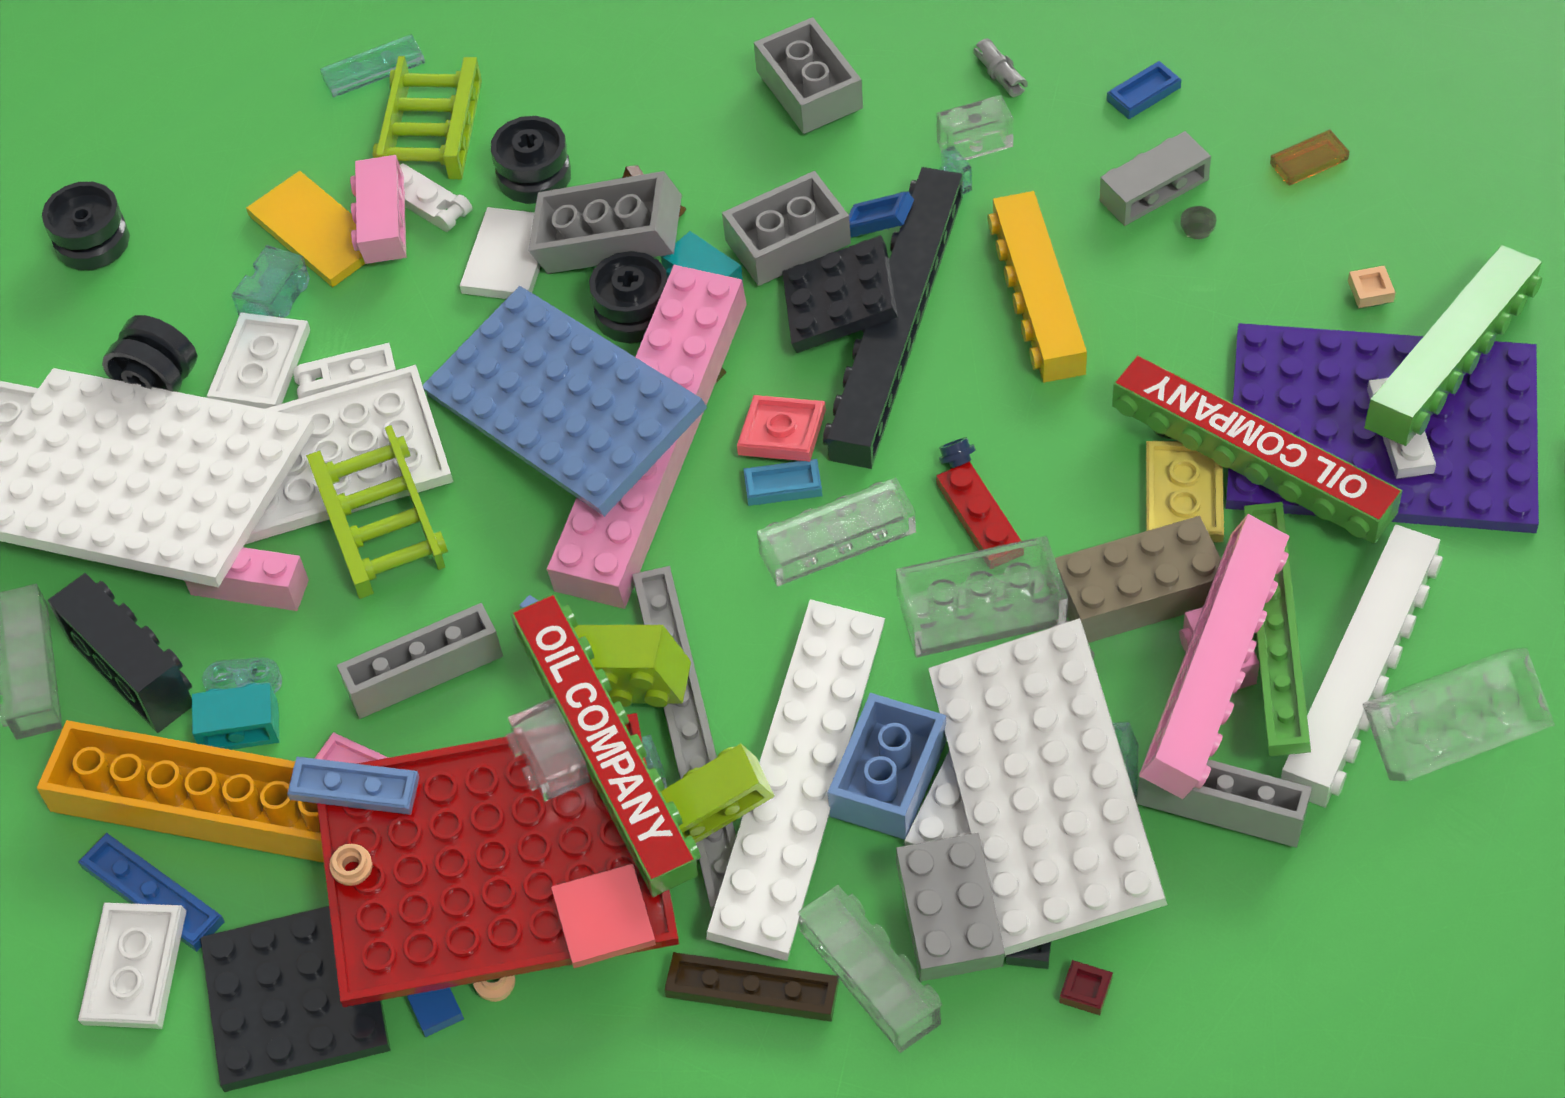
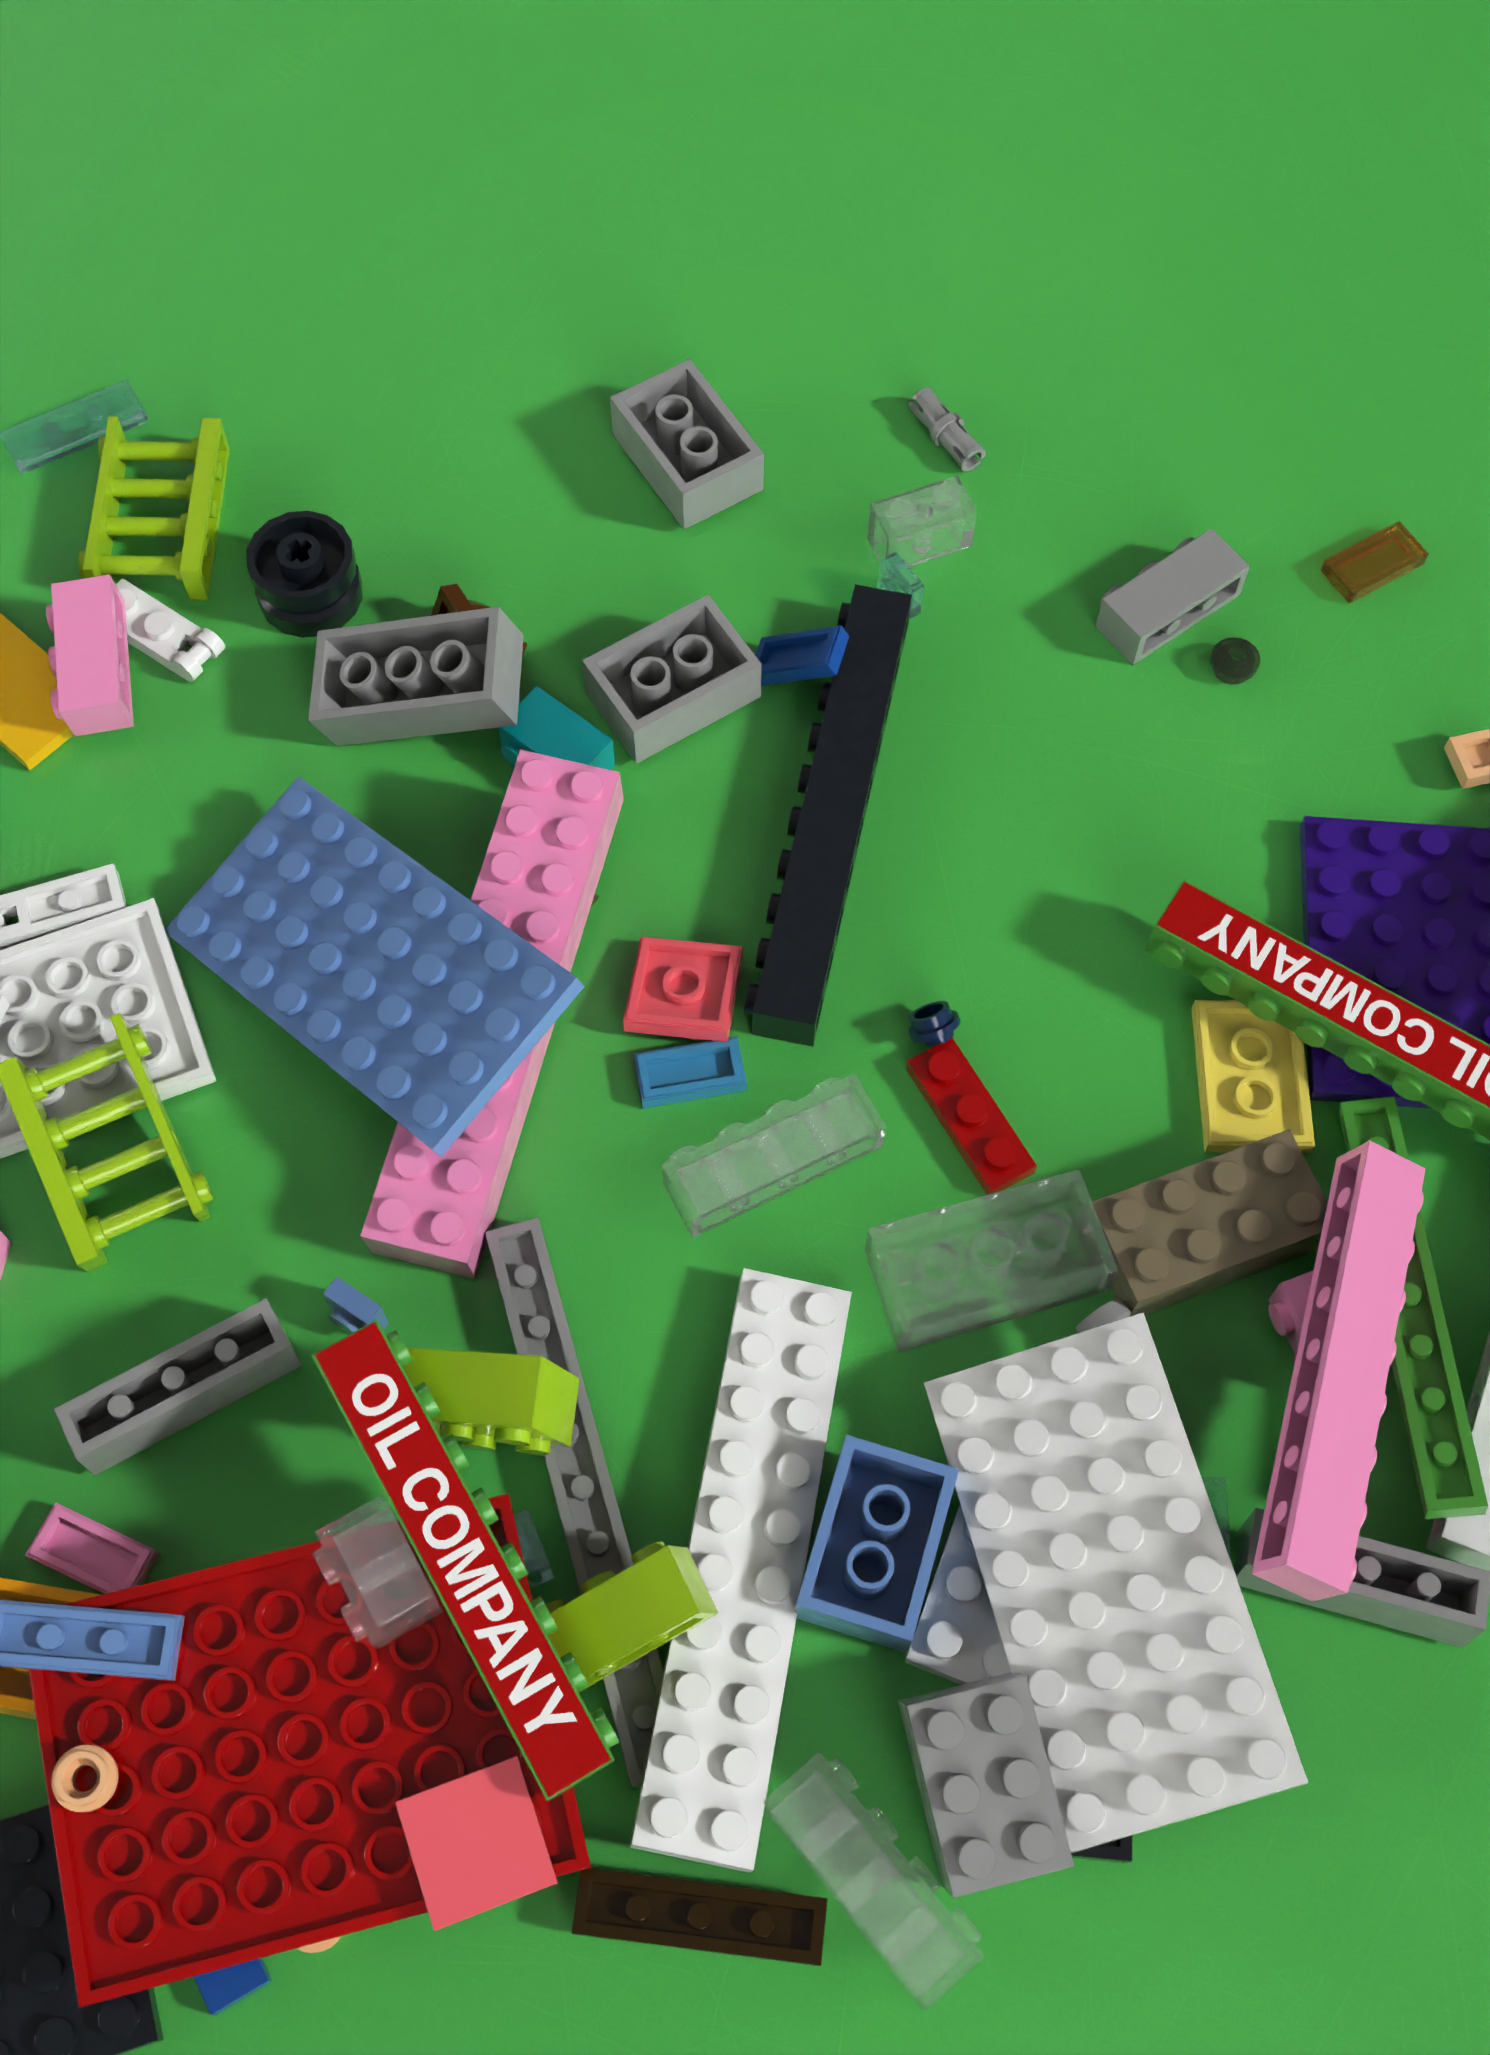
camera: 10 degrees left, 10 degrees up
white tile [460,207,541,299] -> none
black wheel [589,251,667,344] -> none
black plate [782,235,898,353] -> none
yellow brick [988,191,1087,383] -> none
dark red tile [1059,960,1113,1015] -> none
blue tile [1107,61,1181,119] -> none

